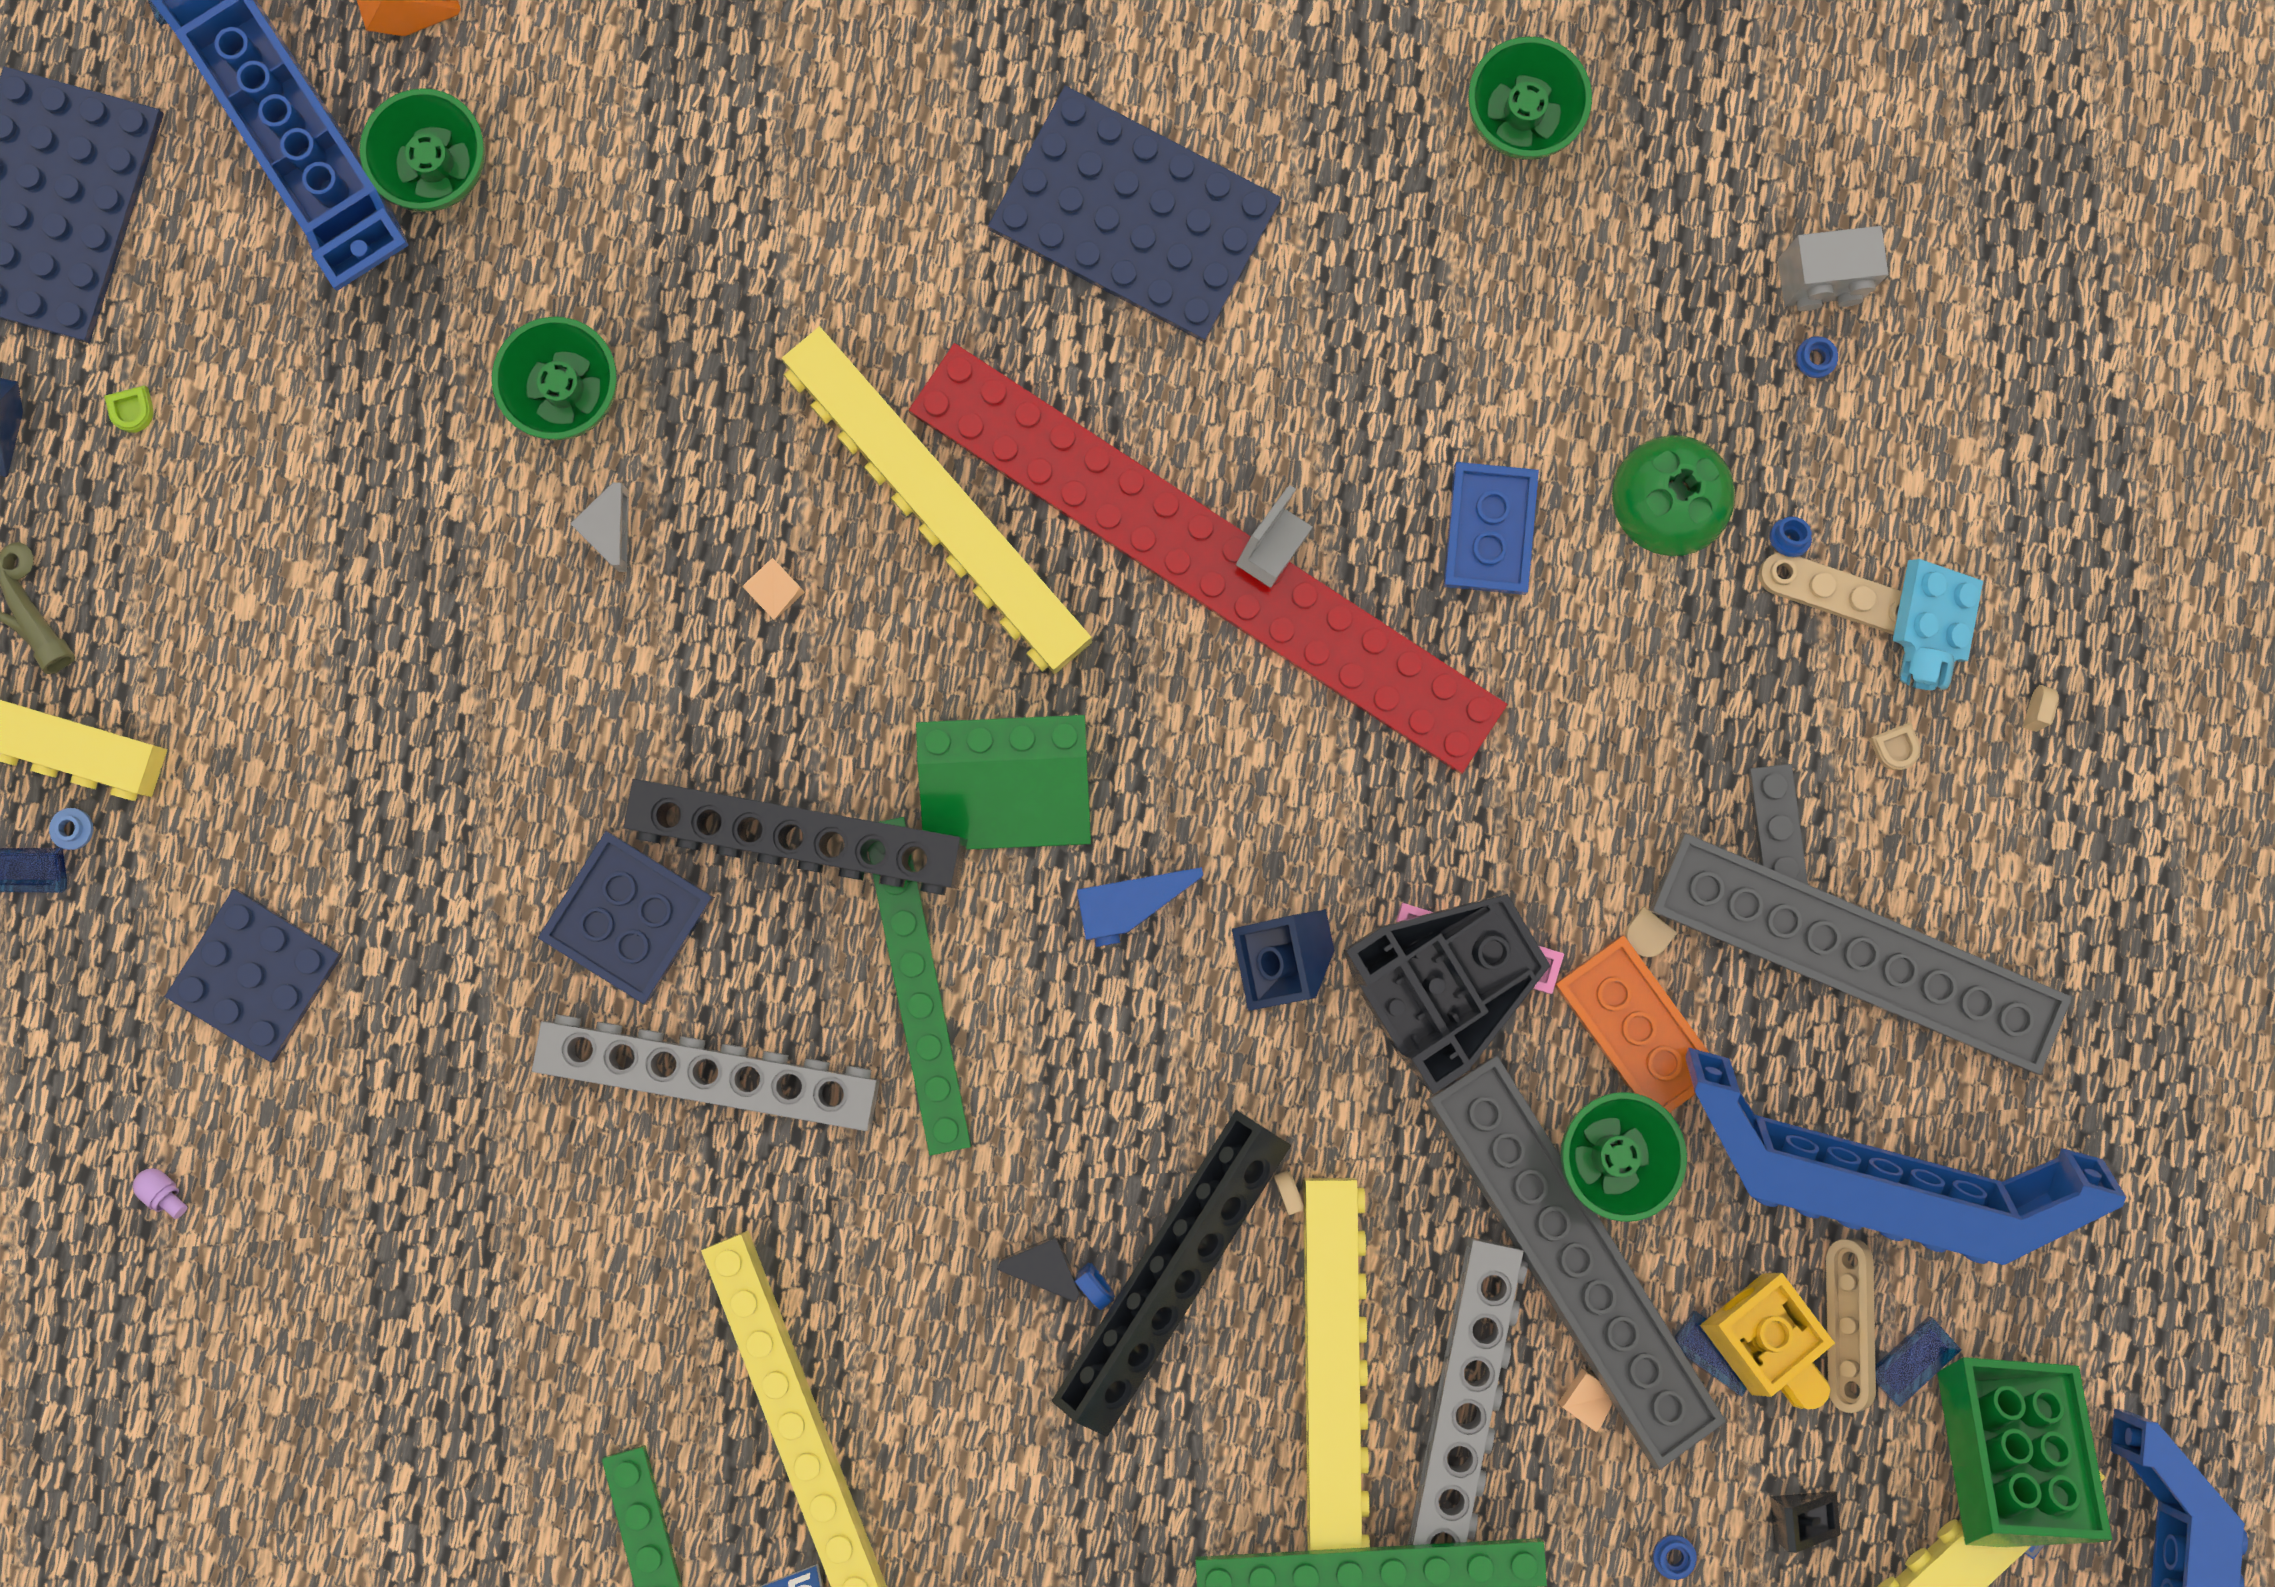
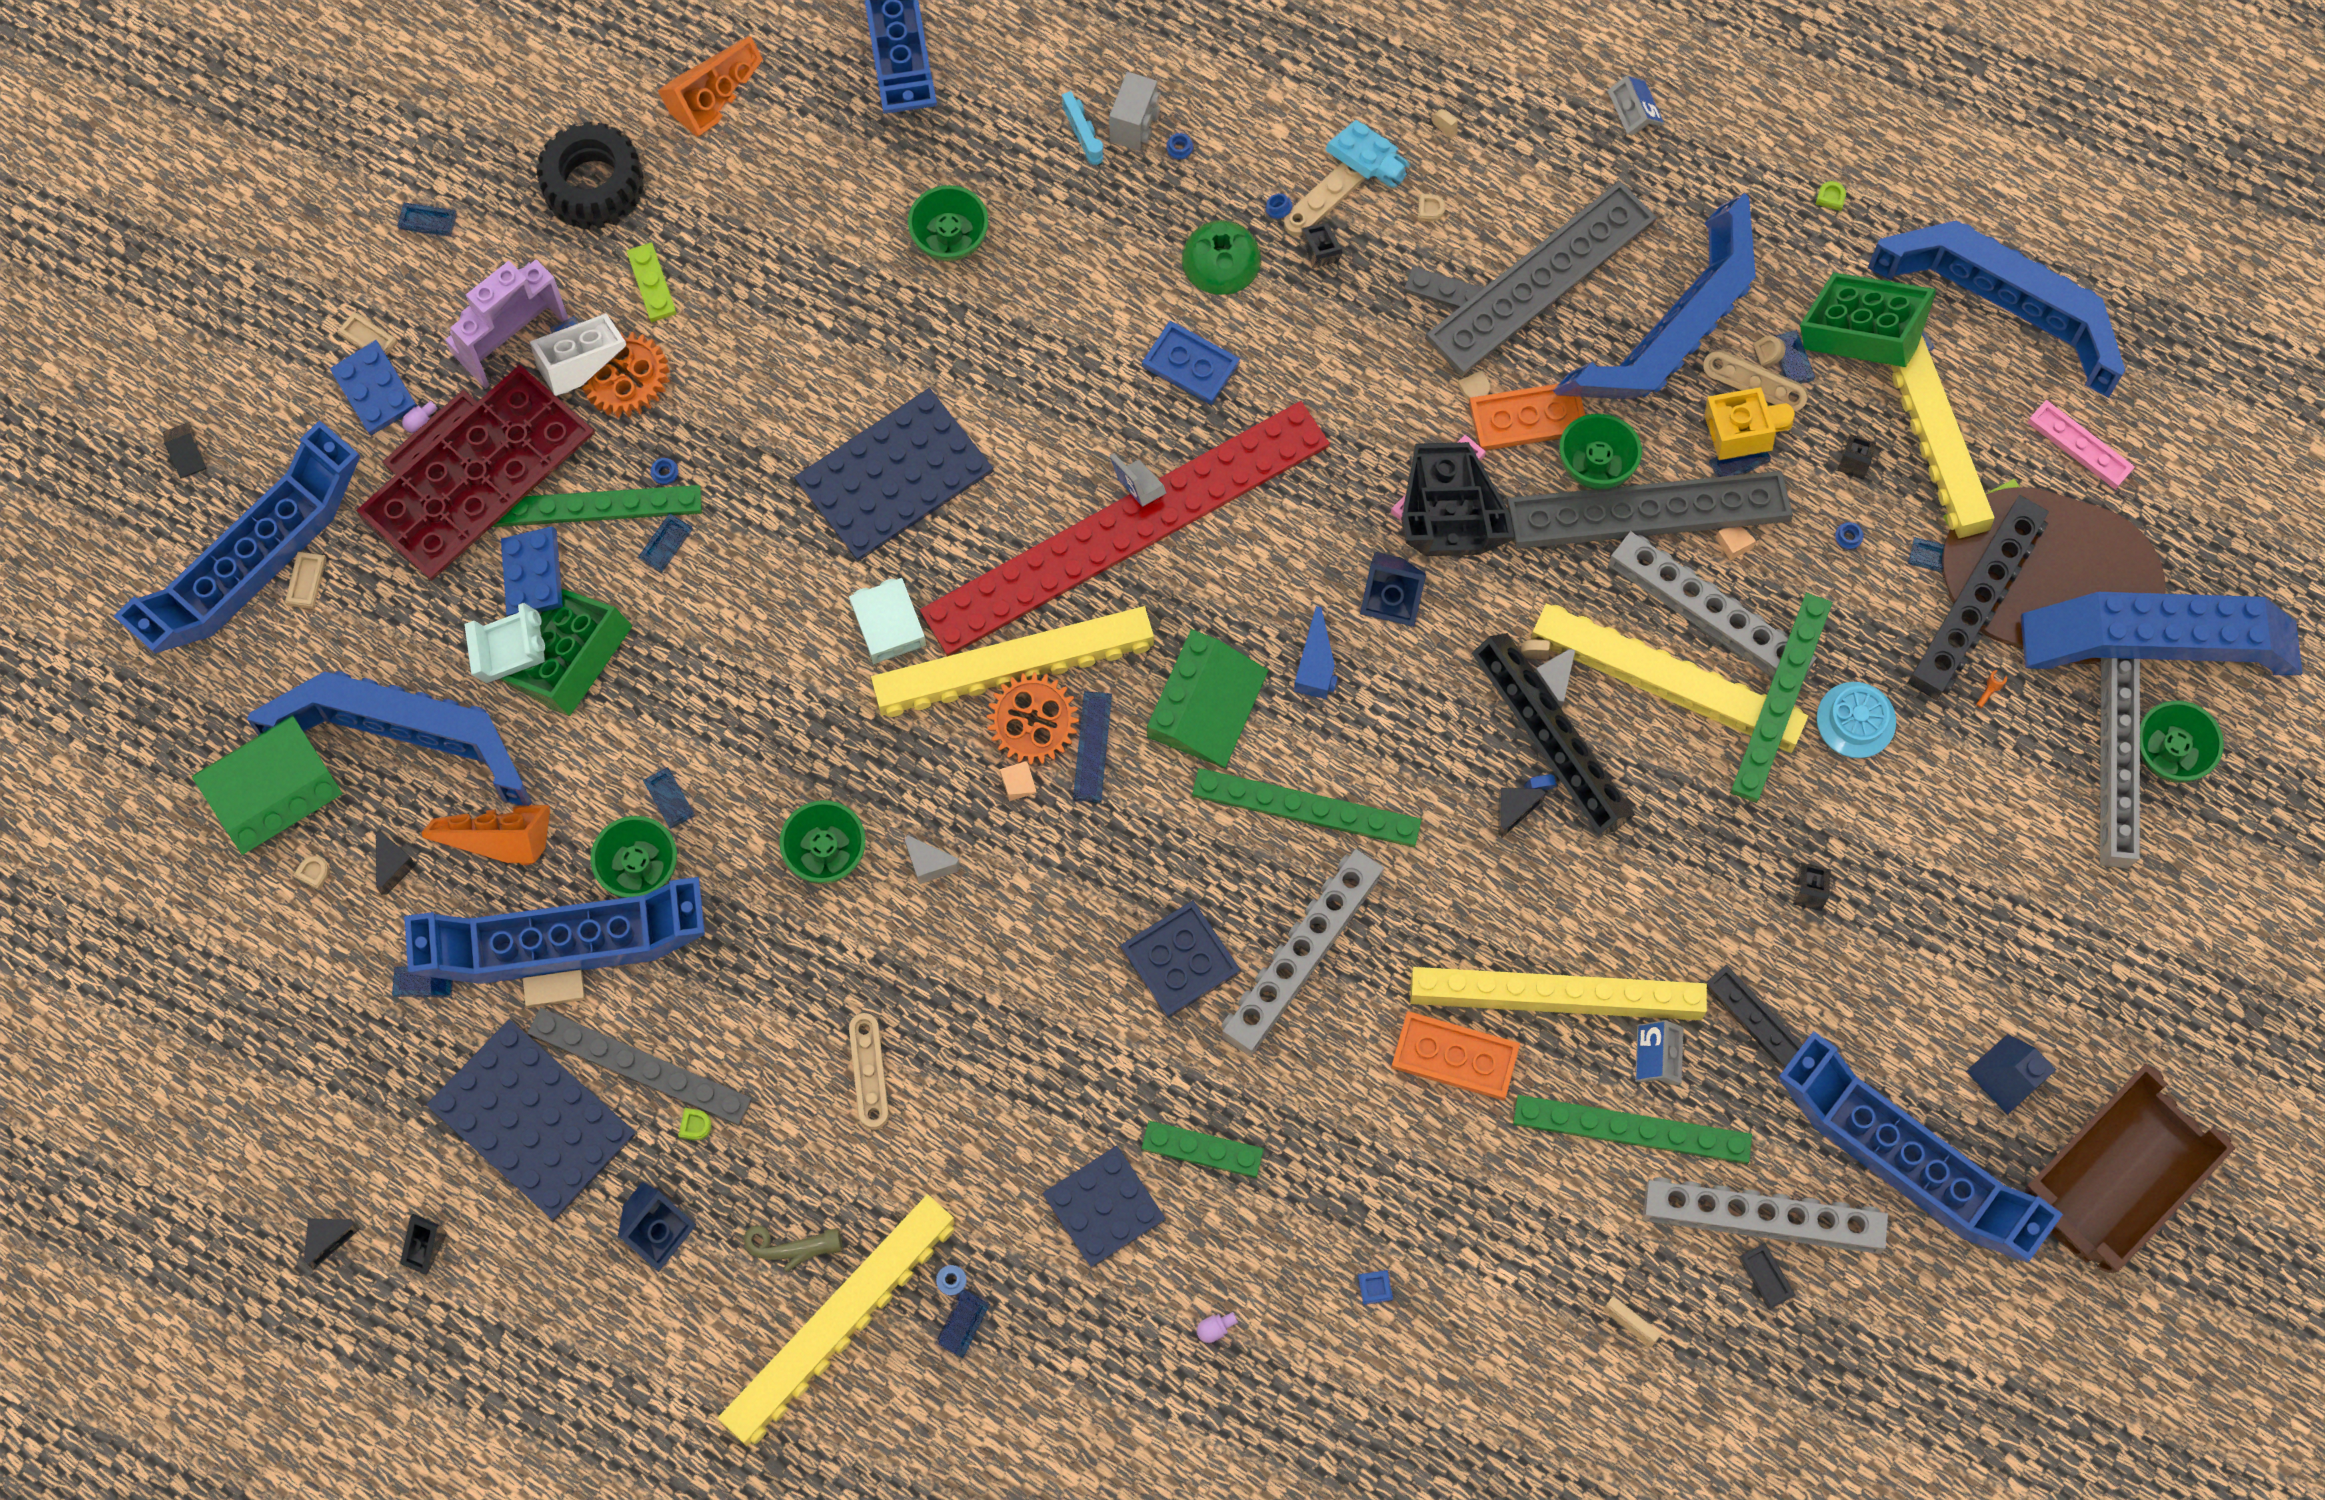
camera: 65 degrees left, 15 degrees down
black brick [623,779,968,895] -> none
none -> tan tile [523,970,585,1008]
none -> dark grey plate [527,1007,752,1127]
none -> clear blue tile [643,767,695,829]
none -> light aqua panel [849,578,926,664]
none -> tan plate [849,1013,889,1130]
none -> orange gear [987,672,1079,765]
none -> medium azure plate [1062,91,1103,165]
none -> clear blue tile [1073,691,1112,803]
none -> green plate [1142,1121,1264,1179]
none -> black slope [1301,222,1343,268]
none -> blue tile [1358,1270,1393,1305]
none -> orange plate [1391,1011,1520,1101]
none -> light grey slope [1535,649,1575,709]
none -> light grey panel [1607,75,1665,135]
none -> tan tile [1753,335,1785,368]
none -> lime tile [1815,181,1846,211]

